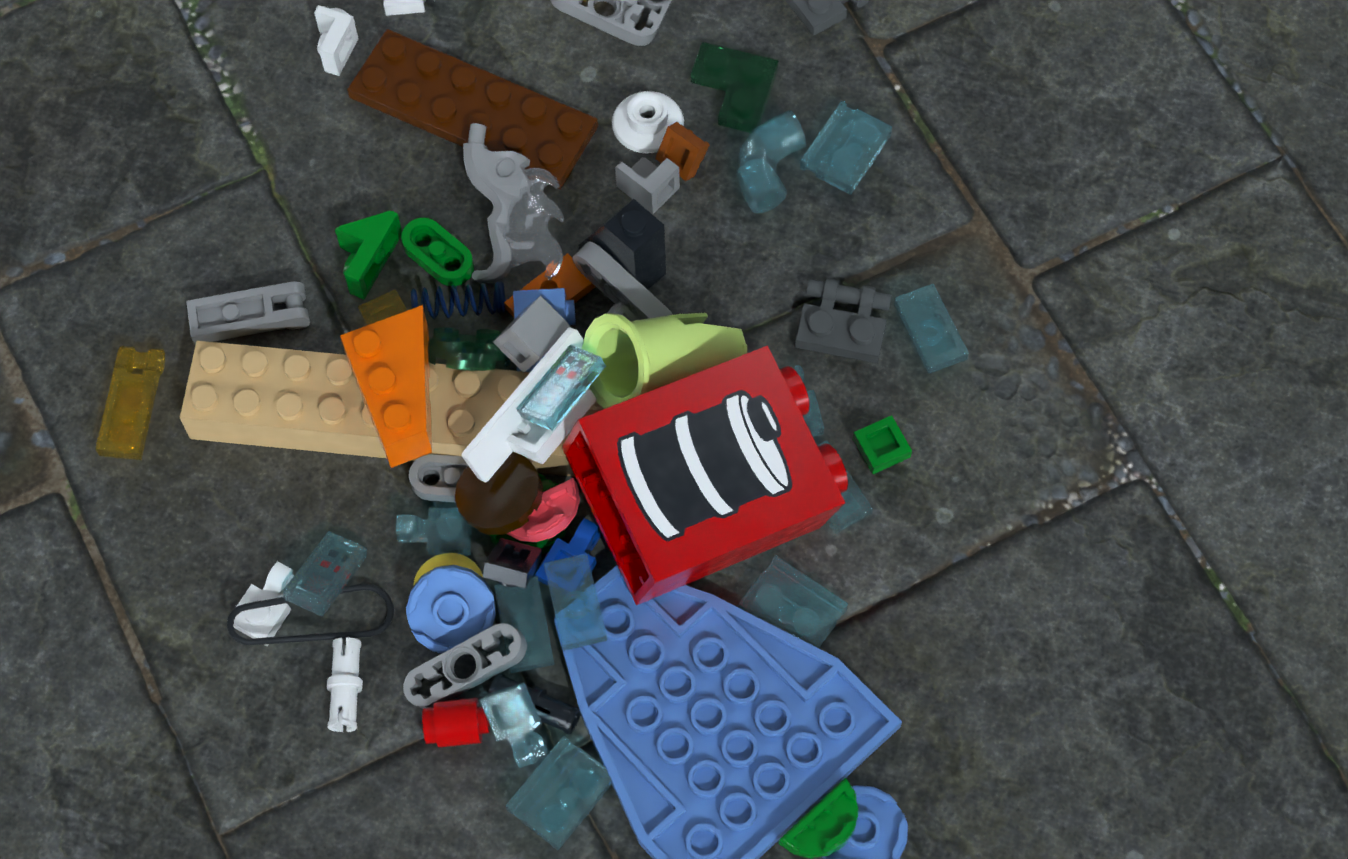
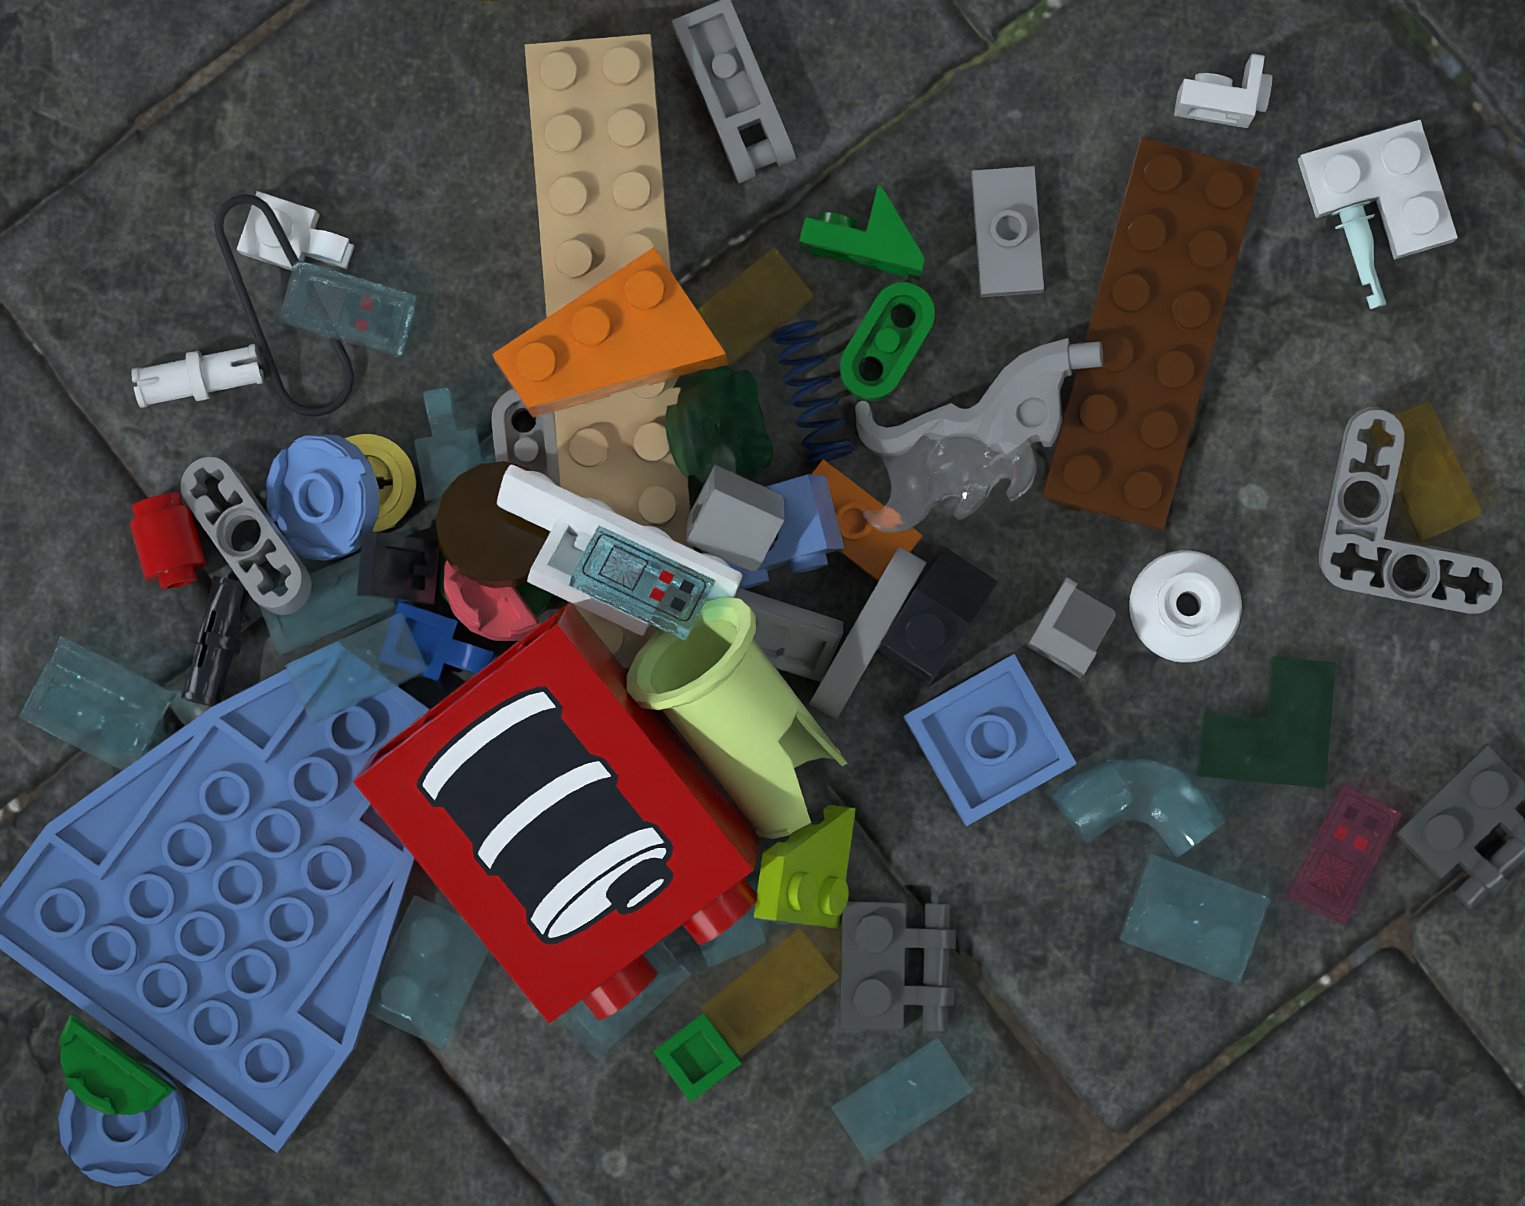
camera: 80 degrees right, 20 degrees up
clear light blue plate [479,682,548,768] -> none
dark orange tile [655,122,710,181] -> none
none -> clear yellow plate [701,928,839,1058]
none -> lime wing [754,805,856,929]
none -> medium blue plate [903,654,1077,827]
none -> light grey plate [971,166,1044,297]
none -> clear pink tile [1285,784,1401,926]

